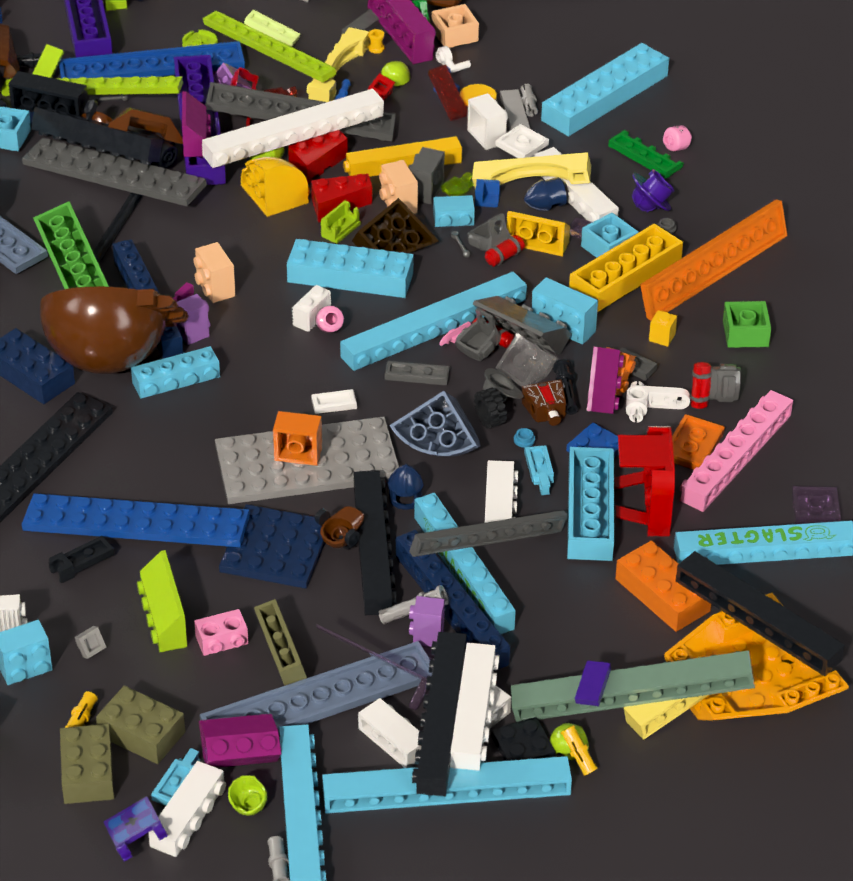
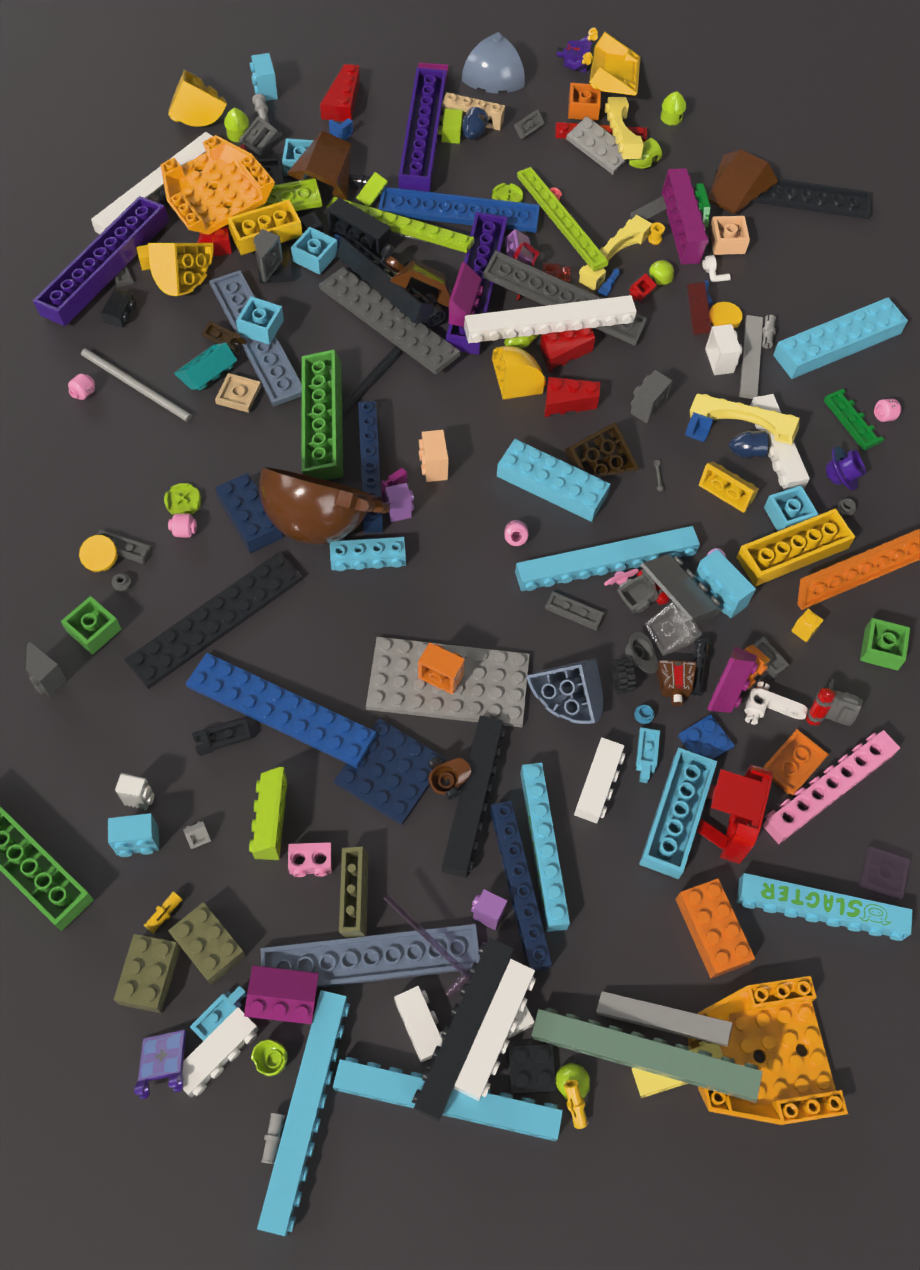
camera: 15 degrees right, 20 degrees up
yellowish green plate [244,10,300,47] -> none
white brick [292,285,331,332] -> none
white tile [311,389,357,414] -> none
lime hinge [321,200,361,244] -> none
yellow brick [343,136,462,177] -> none
light nougat brick [379,160,418,214] -> none
light grey pin [379,585,449,624] -> none
dark blue helmet [388,463,424,510] -> none
dark grey tile [409,510,568,557] -> none
medium azure brick [433,195,475,227] -> none
clear neon green plate [442,172,474,196] -> none
dark grey piece [467,213,525,267] -> none
white tile [495,124,549,158] -> none
clear purple plate [570,217,592,238] -> none
dark purple tile [575,660,611,706] -> none
black brick [676,551,845,676] -> none
none -> light grey tile [596,991,733,1047]

